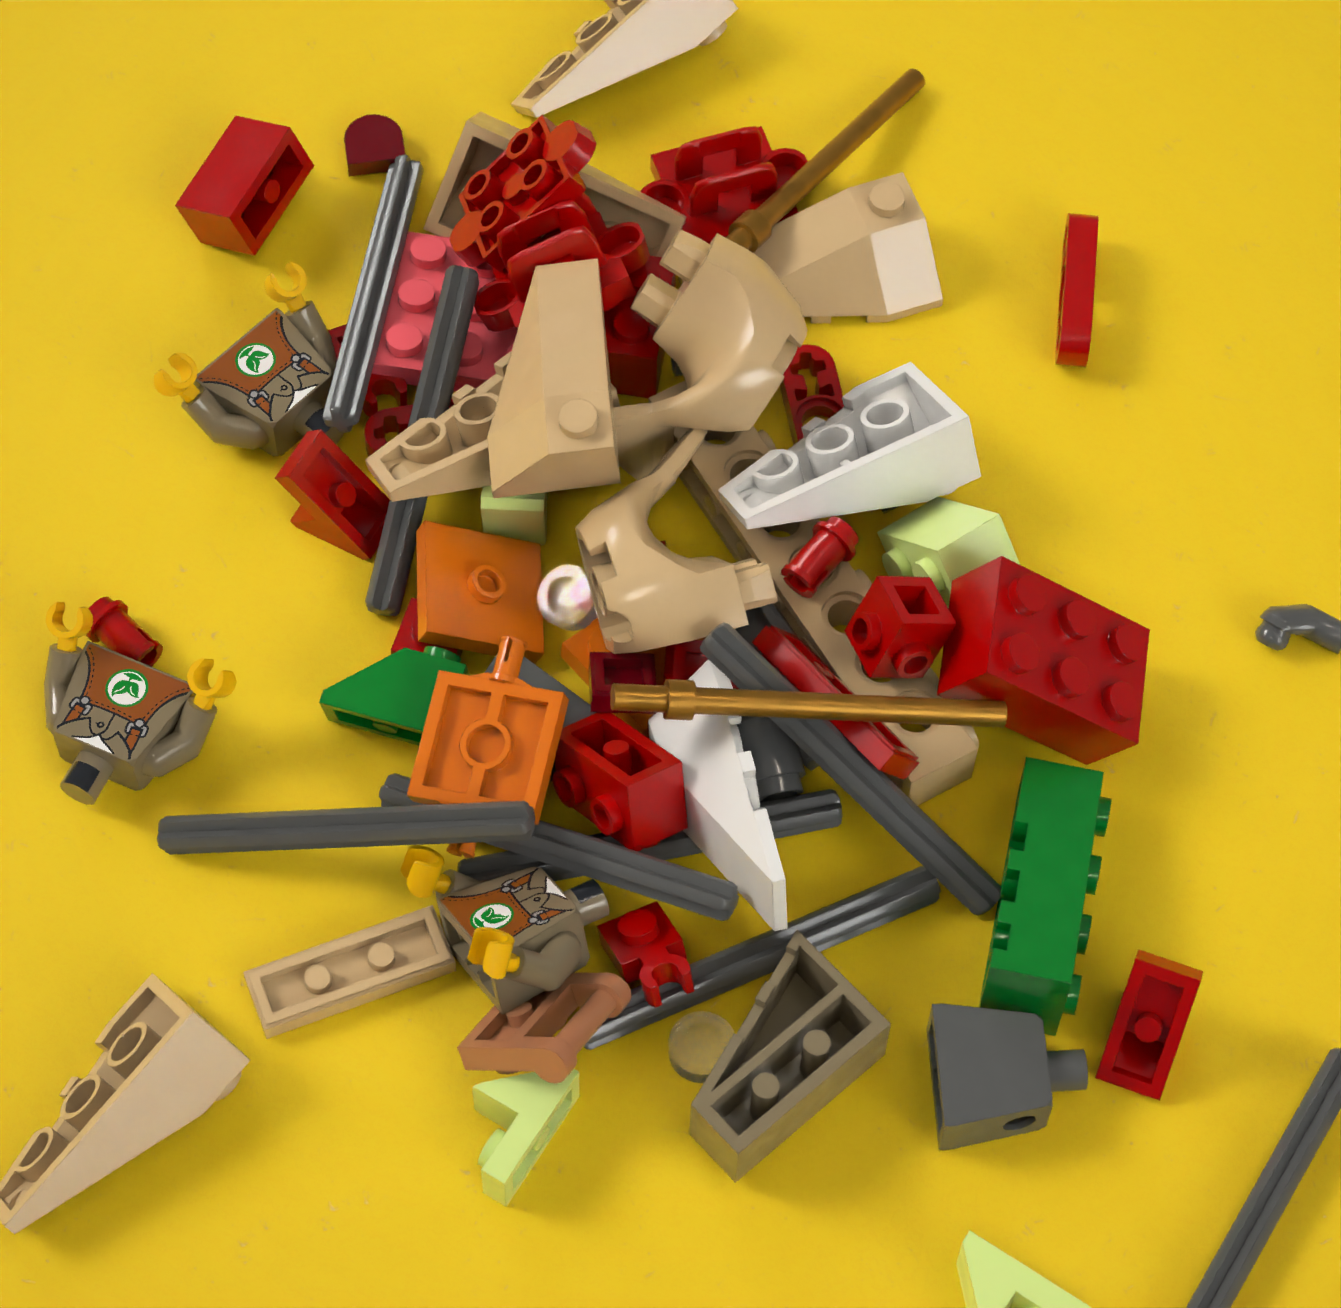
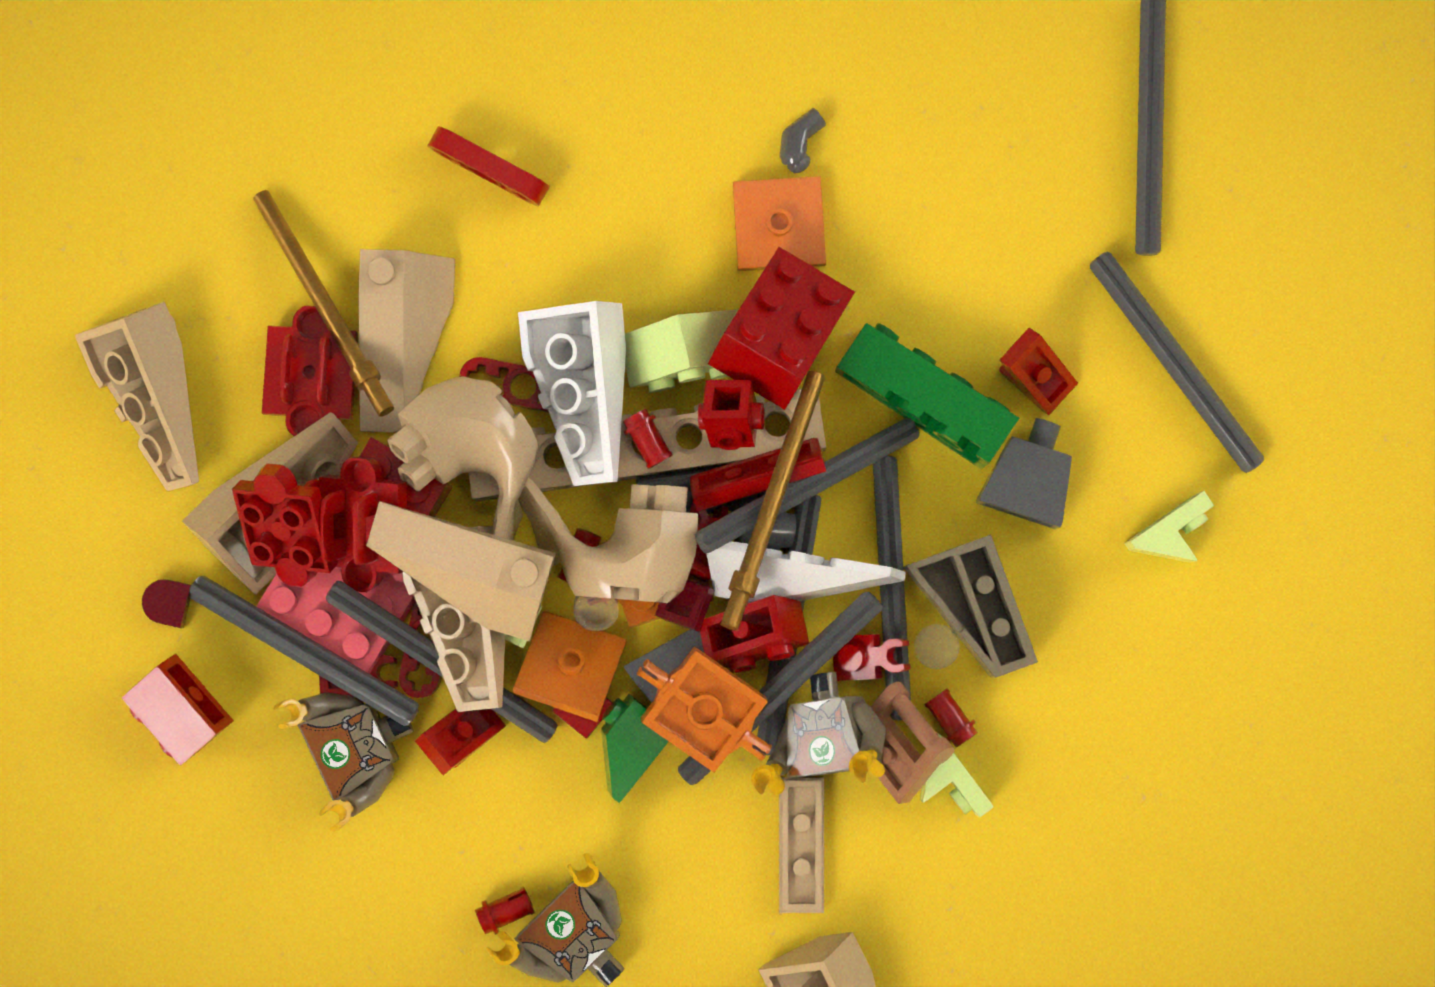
camera: 60 degrees left, 25 degrees up
dark grey axle [157,801,535,855] -> none
none -> orange plate [733,176,826,271]
none -> red pin [924,688,978,748]

